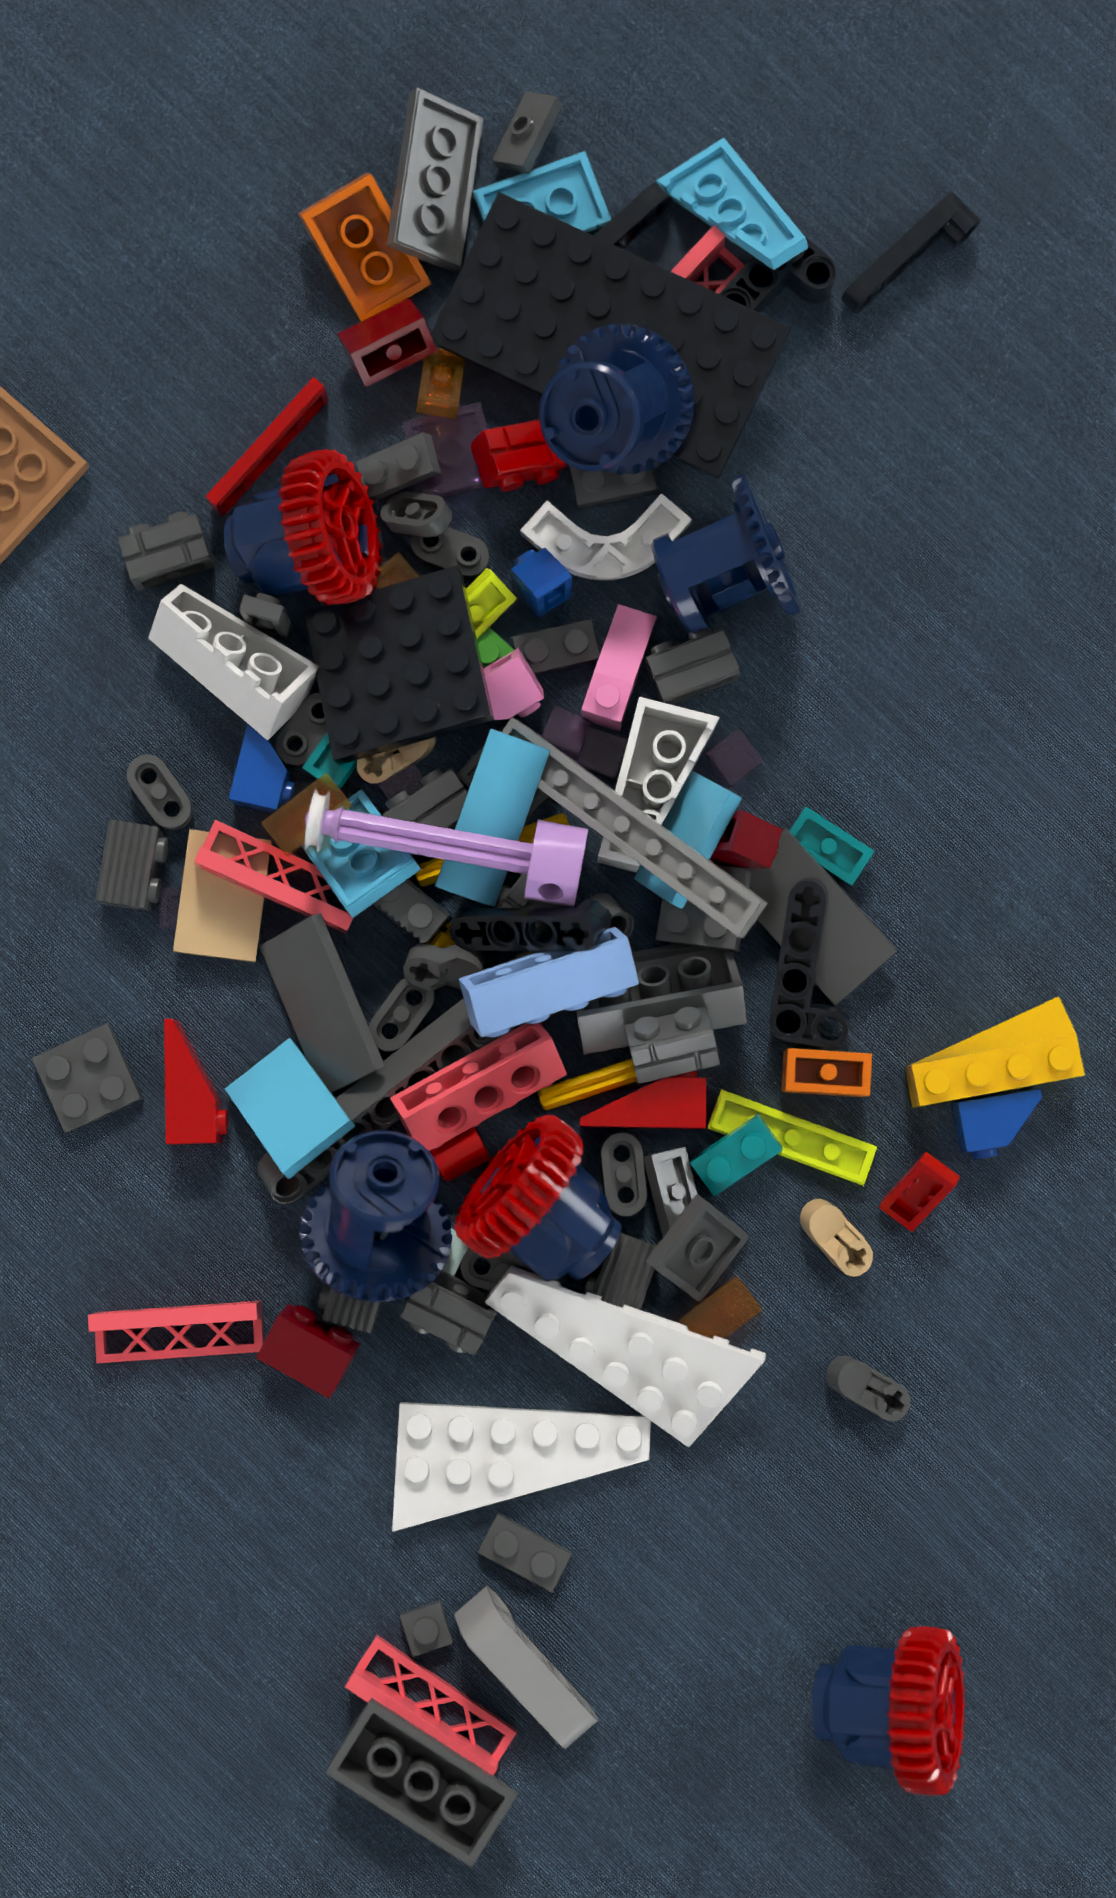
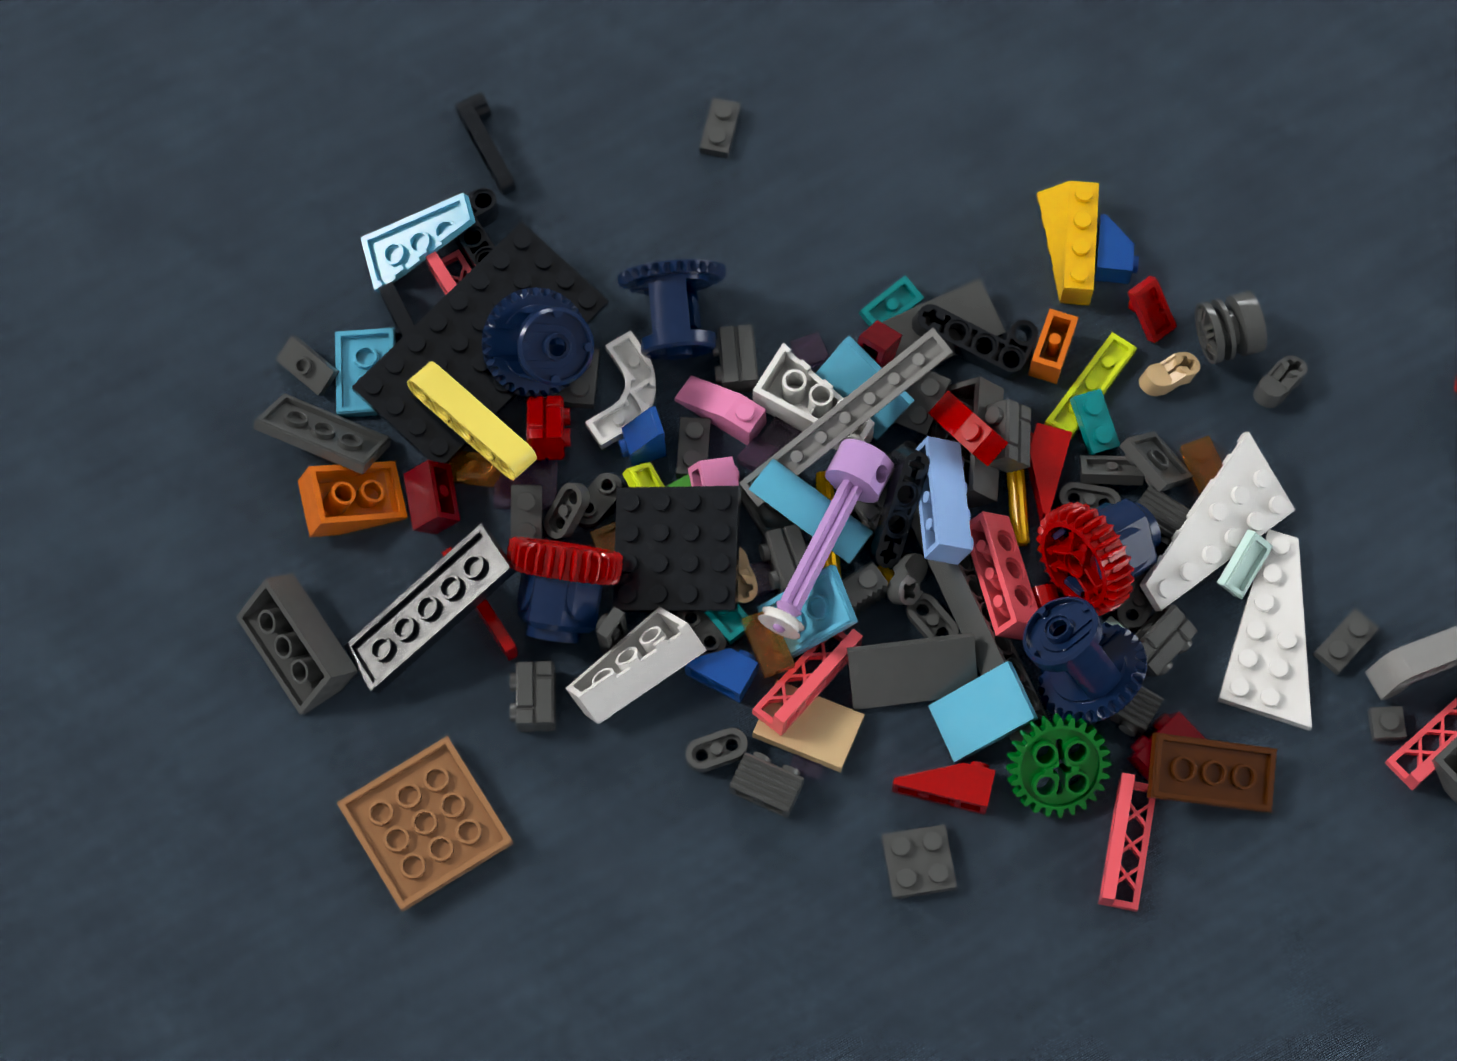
camera: 75 degrees left, 15 degrees down
none -> dark grey slope [236,573,358,715]
none -> plate [344,523,517,694]
none -> light yellow beam [407,361,537,480]
none -> dark grey plate [699,98,741,159]
none -> red slope [928,390,1008,466]
none -> green gear [1005,713,1111,818]
none -> reddish brown tile [1147,733,1277,813]
none -> dark grey wheel [1195,290,1267,364]
none -> light aqua tile [1217,529,1273,599]

